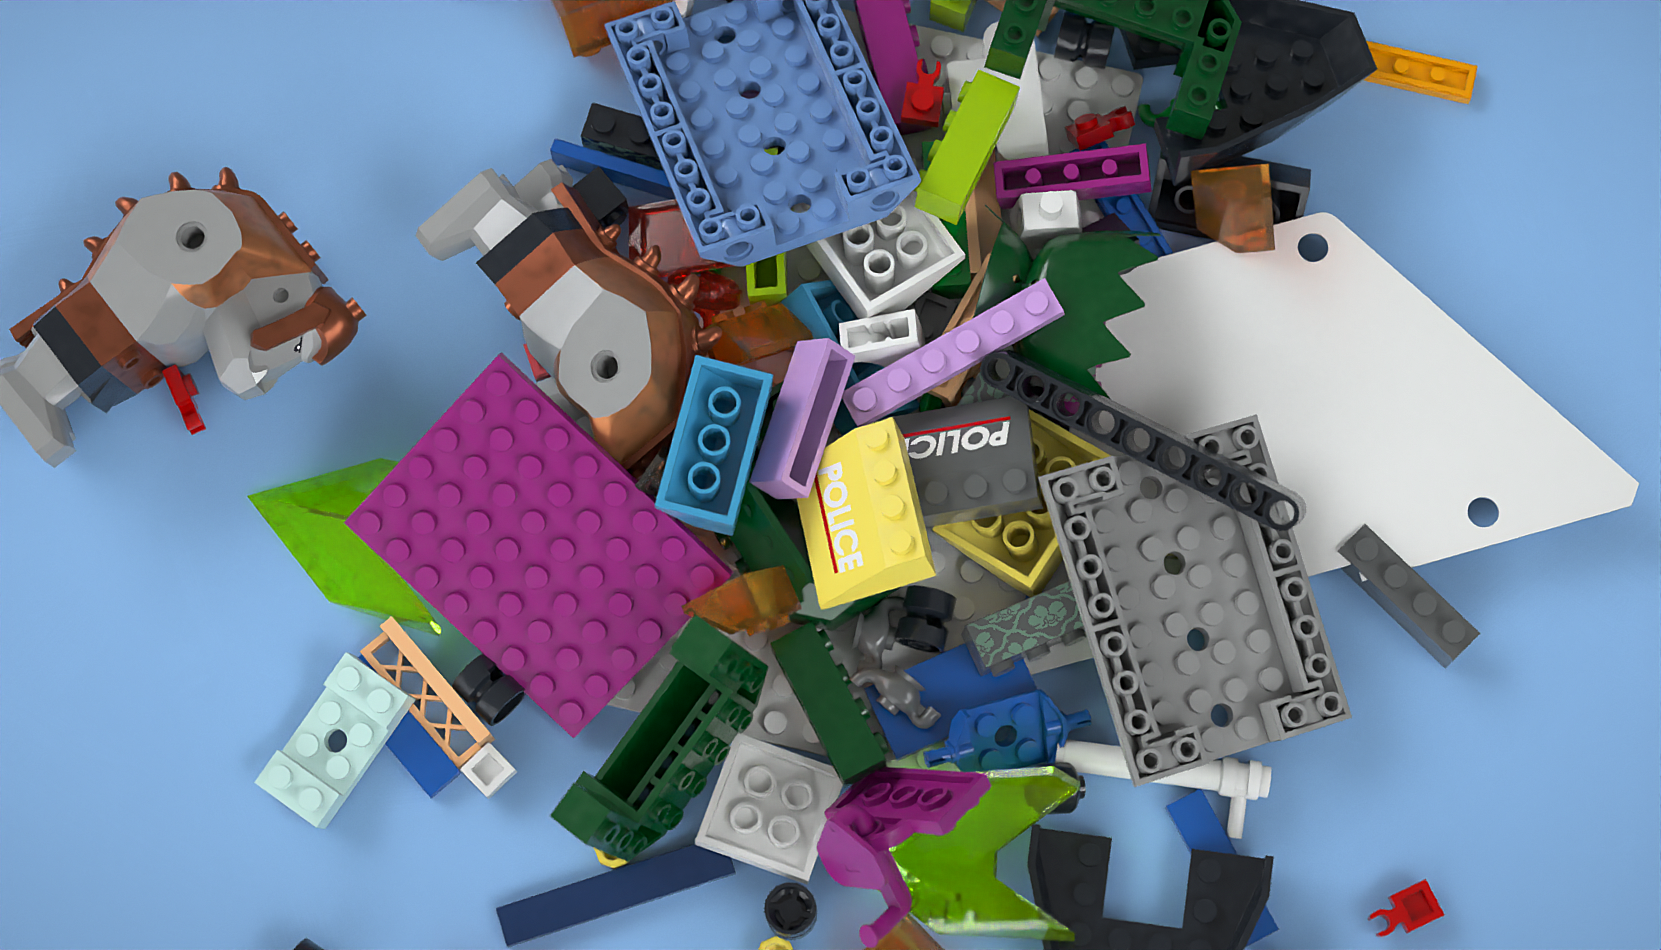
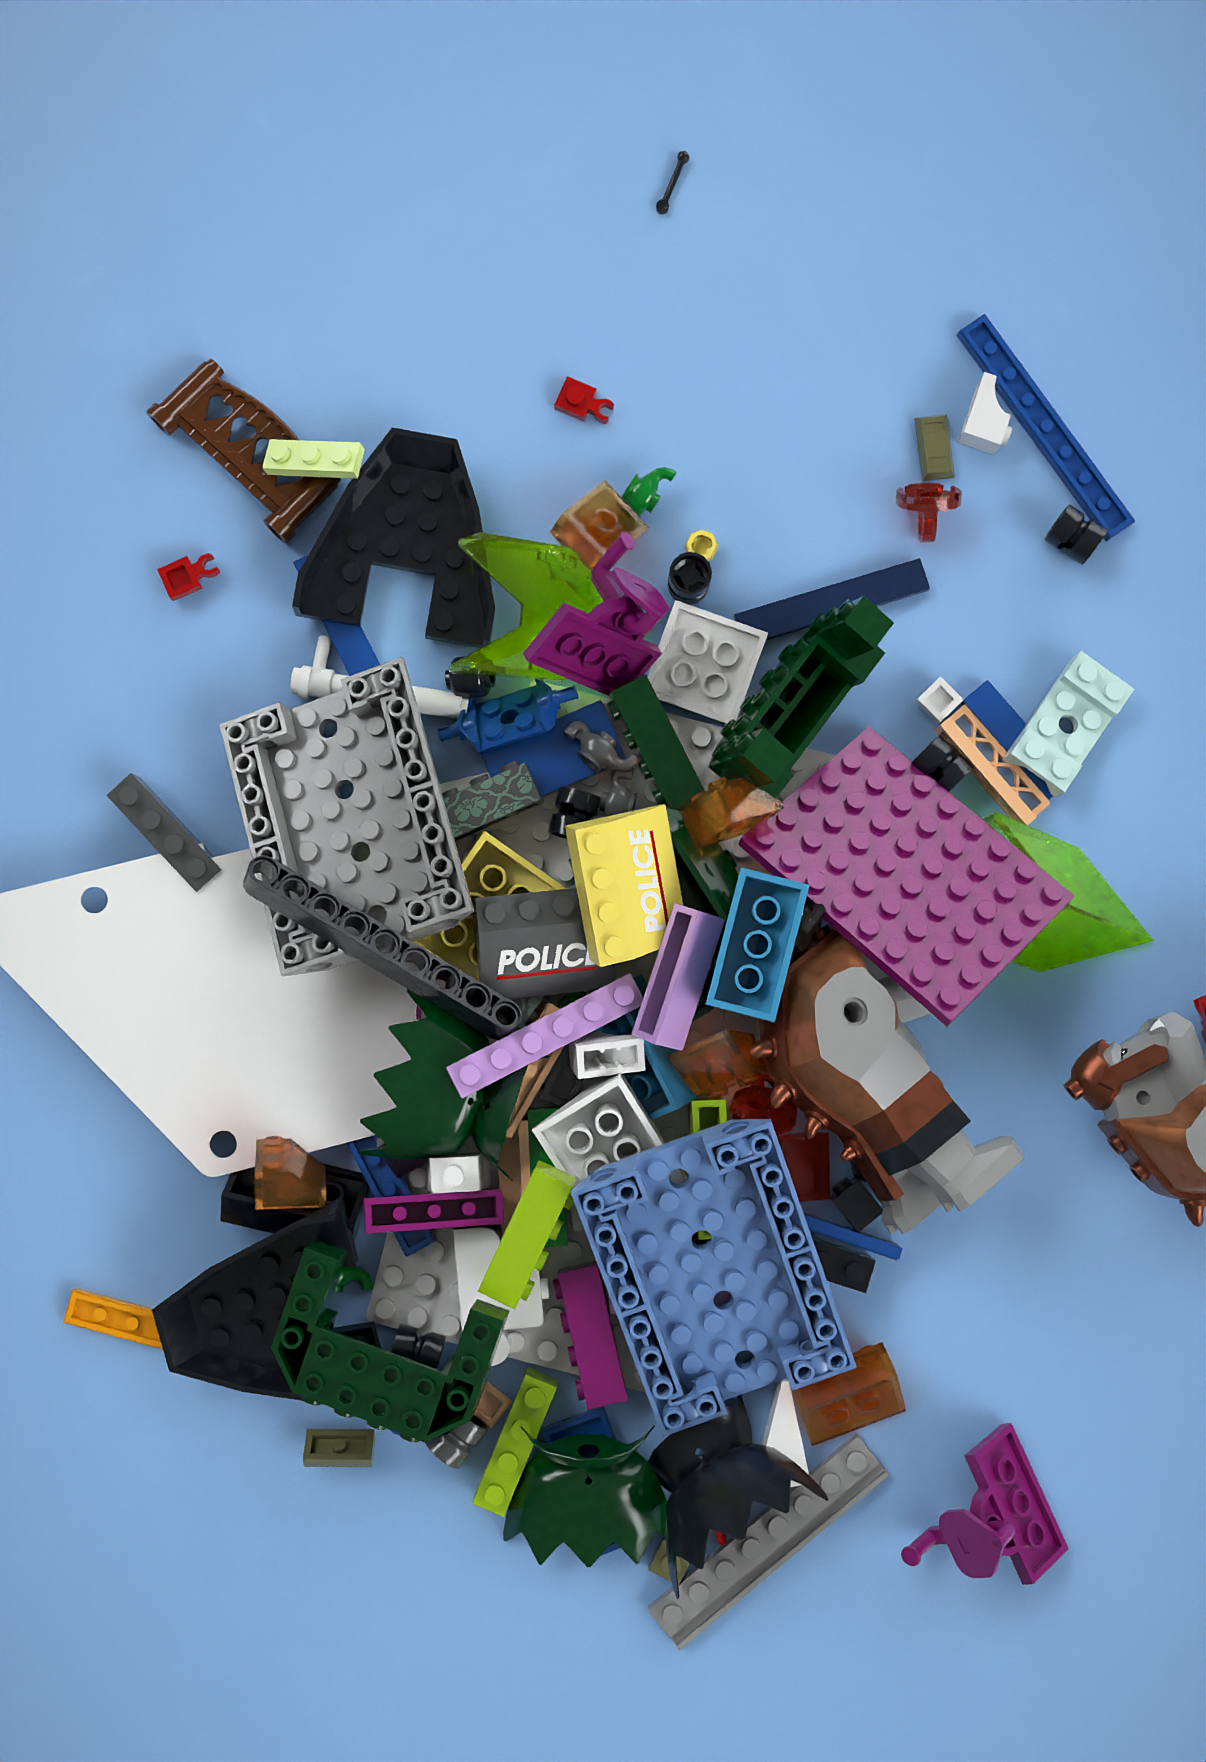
camera: 175 degrees right, 10 degrees up
red plate [901,59,944,128] -> none
red plate [1064,106,1136,151] -> none

